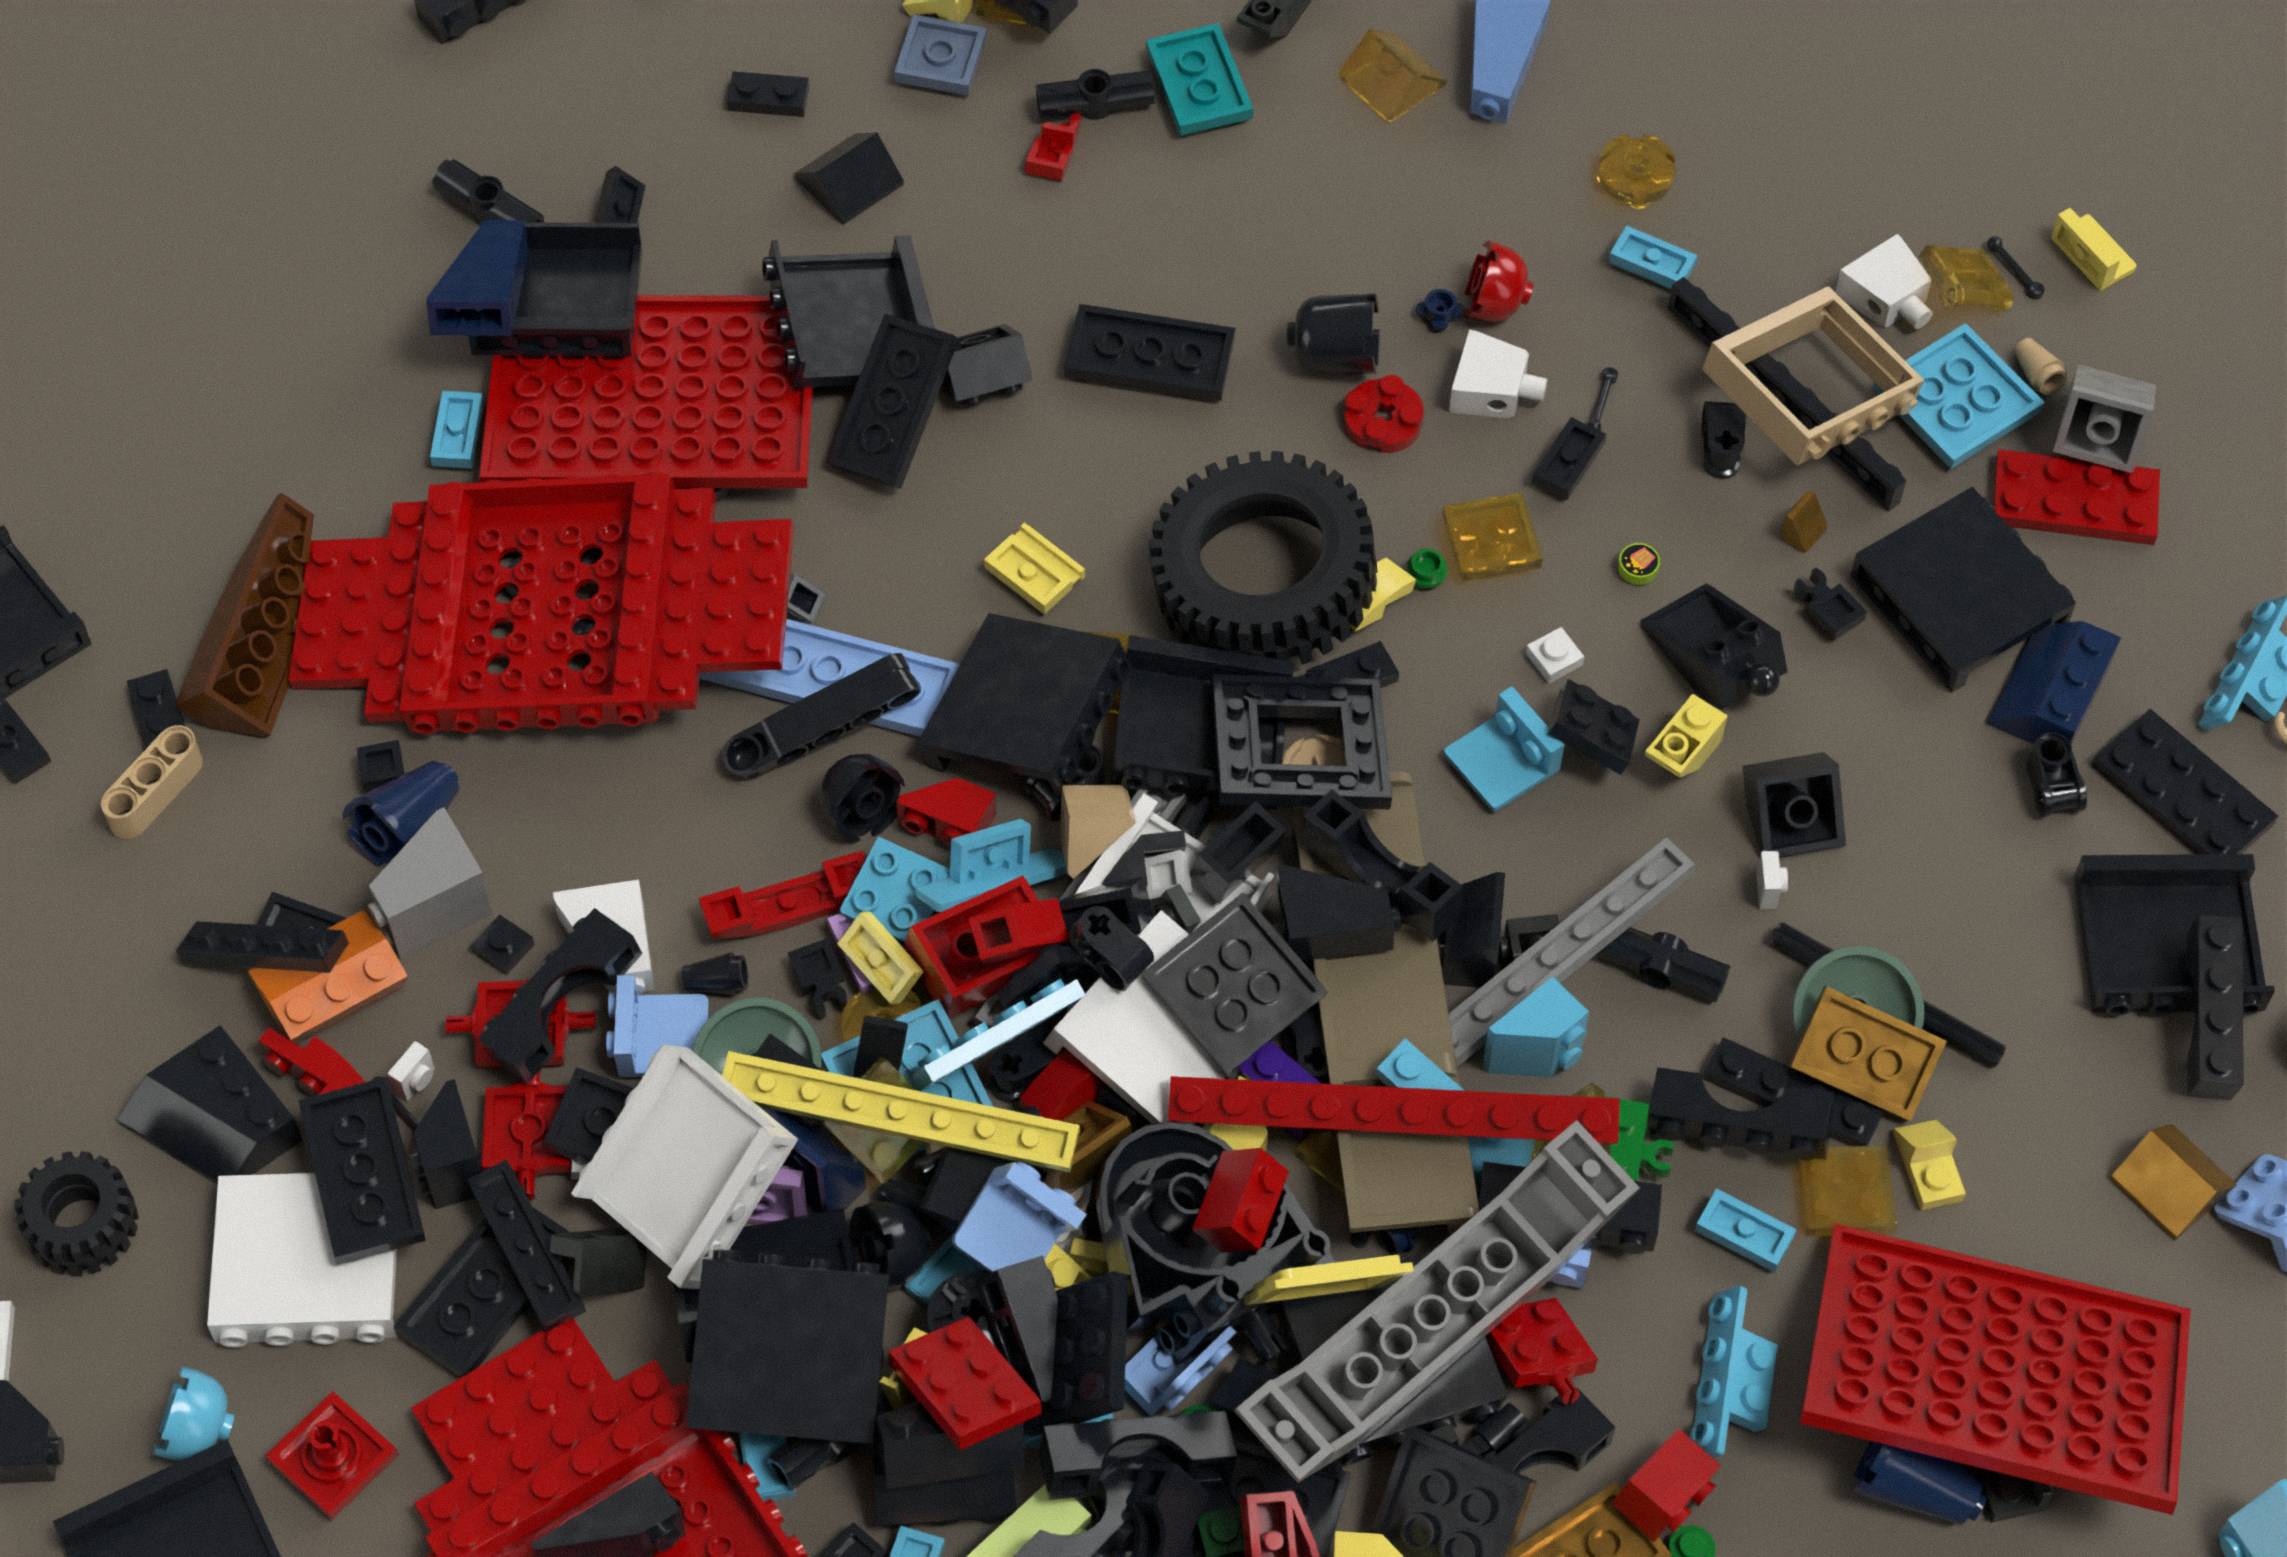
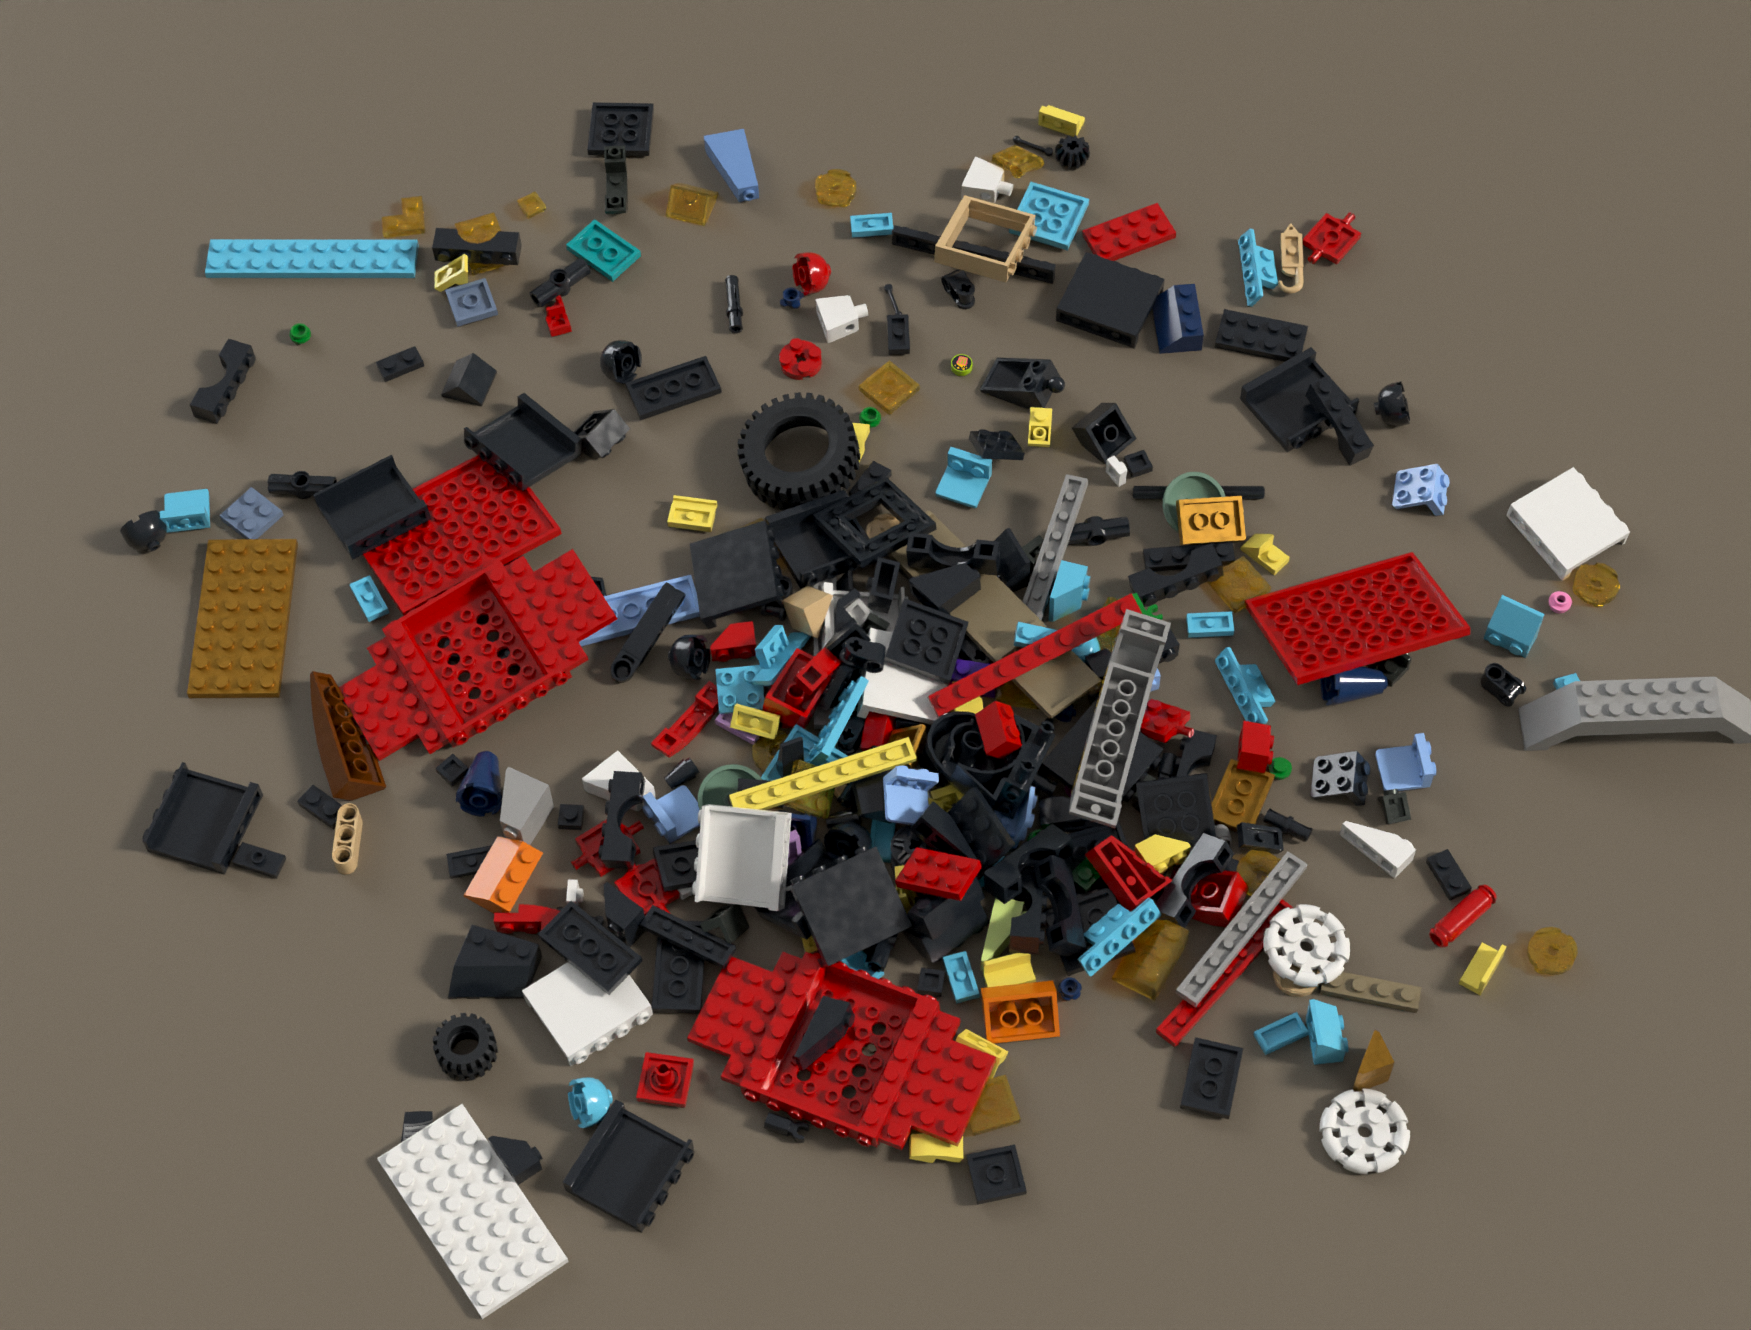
camera: 30 degrees left, 0 degrees up
black plate [176,921,349,973] -> none
dark blue slope [426,220,528,336] -> none
black plate [594,166,646,223] -> none
black plate [788,938,848,1018] -> none
black plate [826,313,959,489] -> none
light yellow piece [1243,1255,1414,1306] -> none
black cylinder [1287,293,1380,374] -> none
white plate [1526,627,1584,684] -> none
pearl gold slope [1781,490,1827,553] -> none
black plate [1793,568,1867,641] -> none
tan cone [2014,338,2068,395] -> none
black piece [2026,732,2087,817] -> none
light grey slope [2053,364,2156,473] -> none
pearl gold slope [2110,1123,2237,1241] -> none
none -> black cylinder [120,510,167,552]
none -> medium azure bracket [160,489,210,533]
none -> pearl gold plate [187,539,298,698]
none -> sand blue plate [220,487,283,539]
none -> black cylinder [600,340,642,384]
none -> black pin [725,275,743,333]
none -> black gear [1055,134,1090,170]
none -> black plate [1124,450,1153,478]

